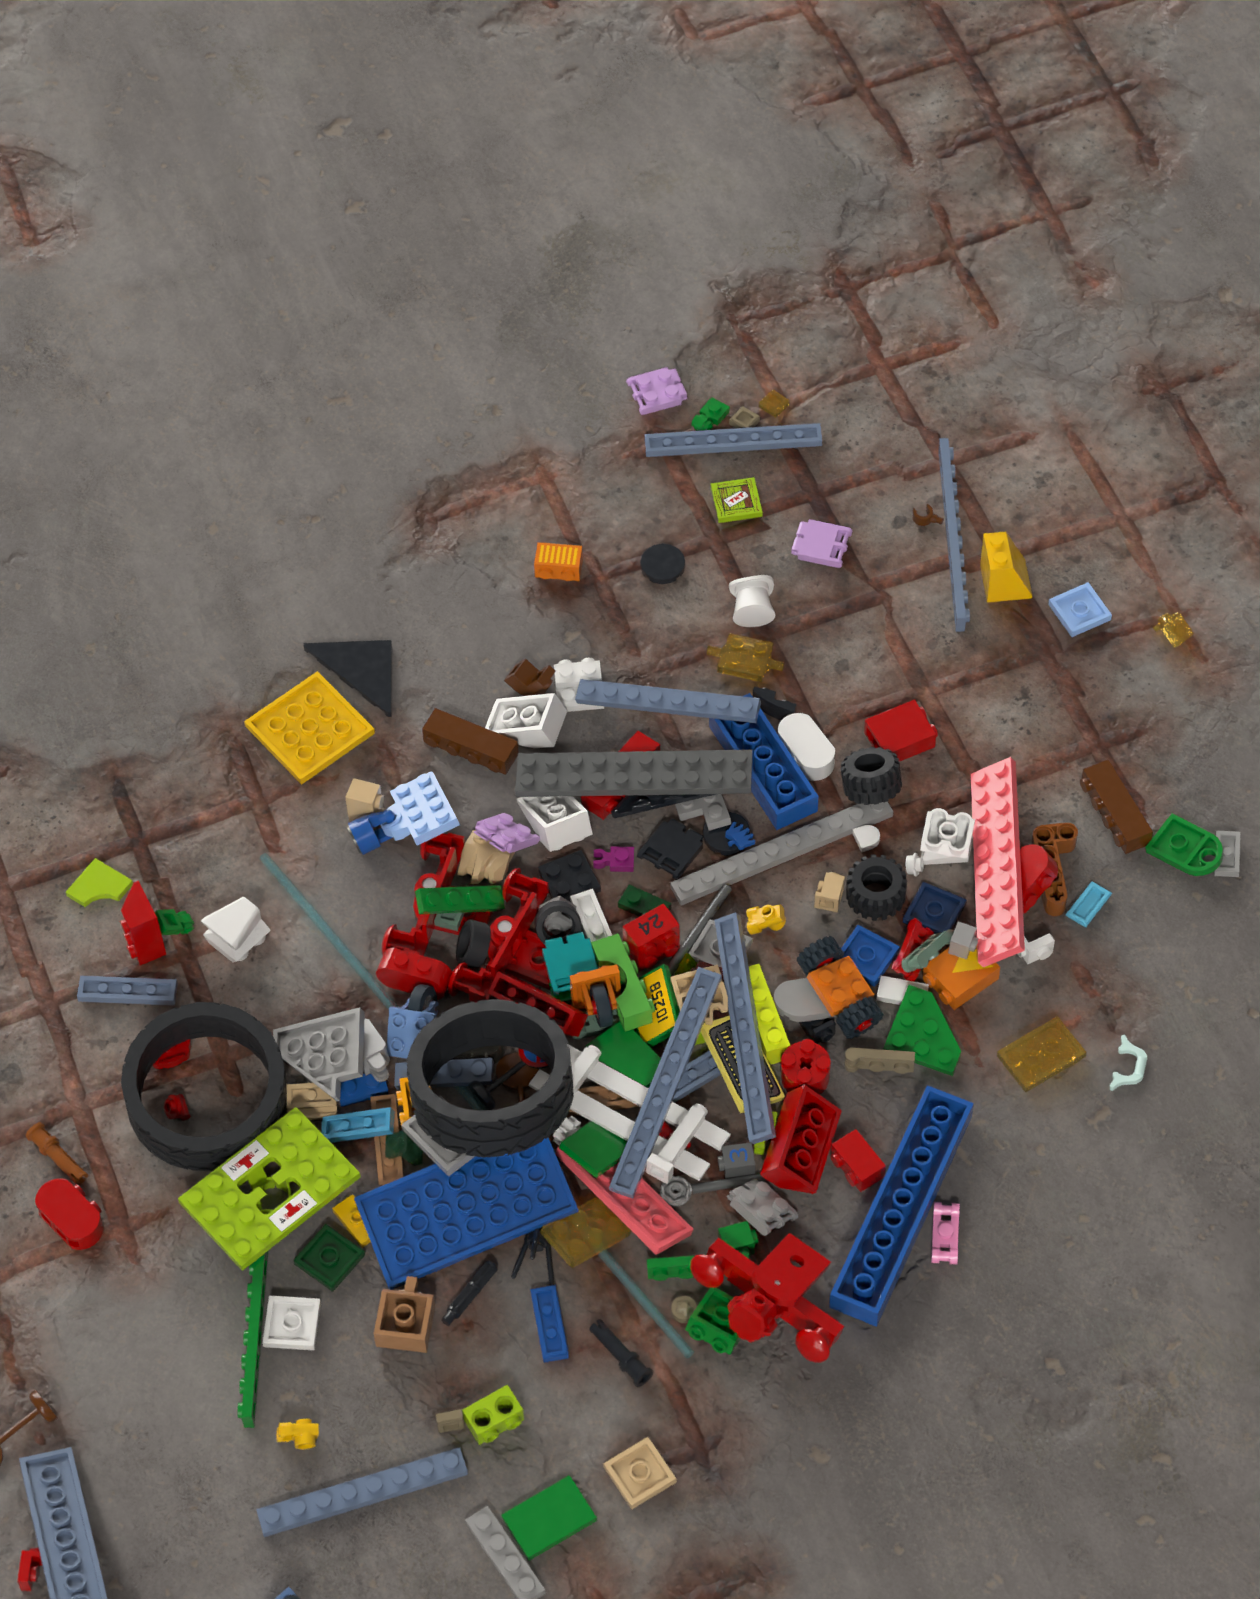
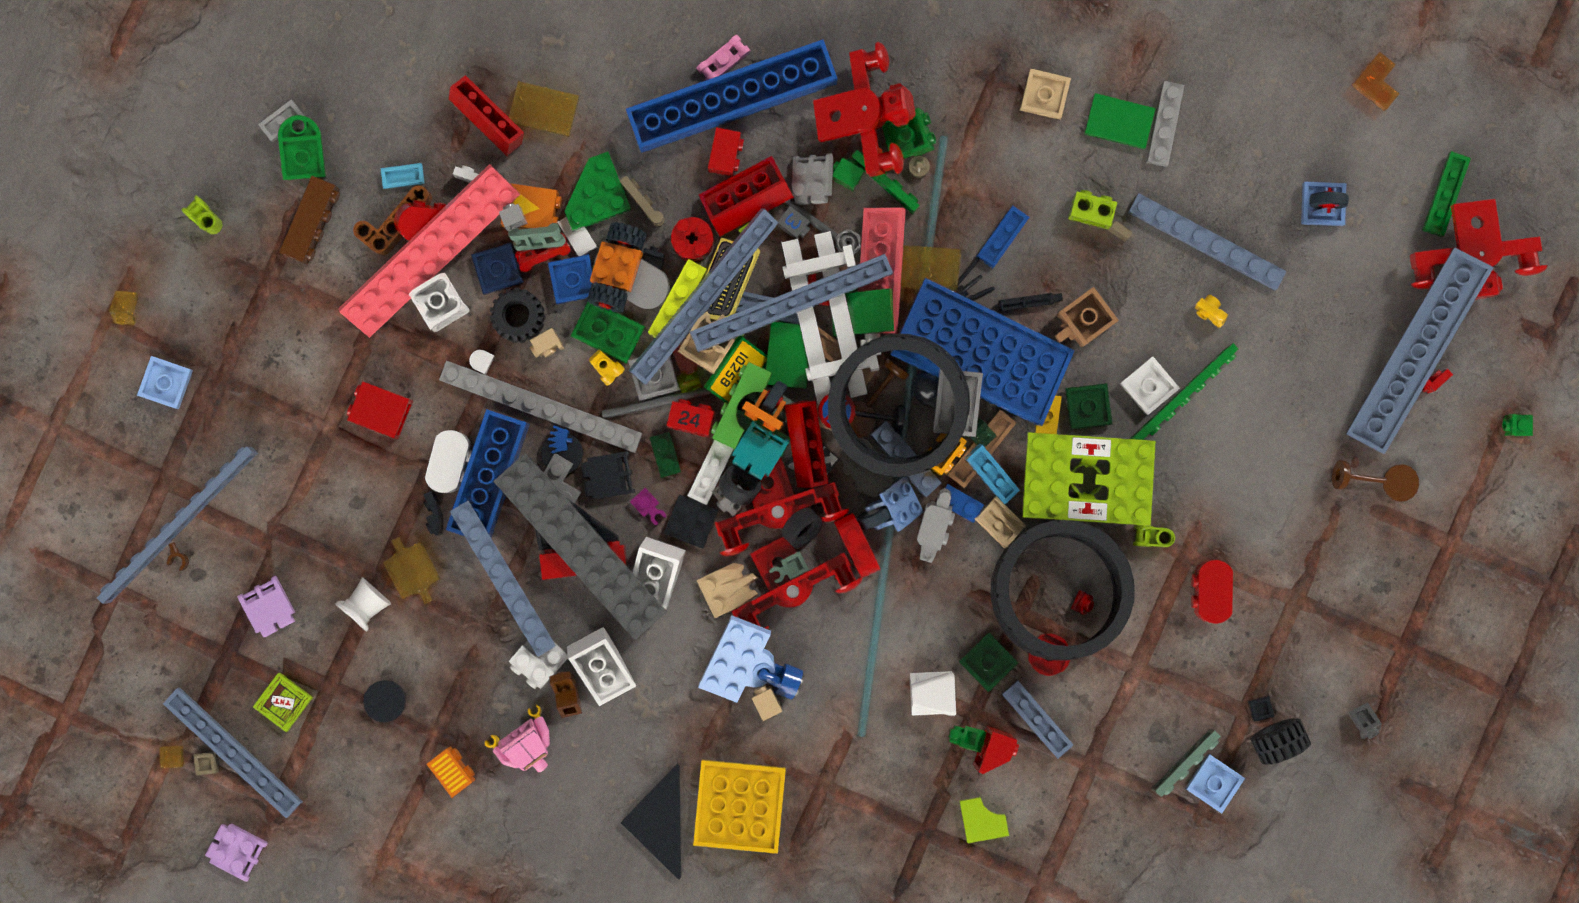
camera: 135 degrees left, 30 degrees up
dark orange pin [25,1122,88,1185] -> none
light grey wing [273,1007,365,1101] -> none
green plate [415,886,505,914] -> none
reddish brown brick [422,708,519,775] -> none
lavender plate [474,813,540,853] -> none
black pin [589,1319,654,1387] -> none
green plate [691,397,730,431] -> none
black tyre [841,747,902,805] -> none
white plate [906,853,924,876] -> none
yellow slope [980,532,1032,603] -> none
light aqua helmet [1110,1035,1147,1091] -> none
none -> lime piece [181,195,223,235]
none -> red brick [449,75,524,156]
none -> bright pink torso [485,705,550,772]
none -> green tile [571,302,645,364]
none -> dark green plate [959,633,1018,693]
none -> lime piece [1133,525,1175,547]

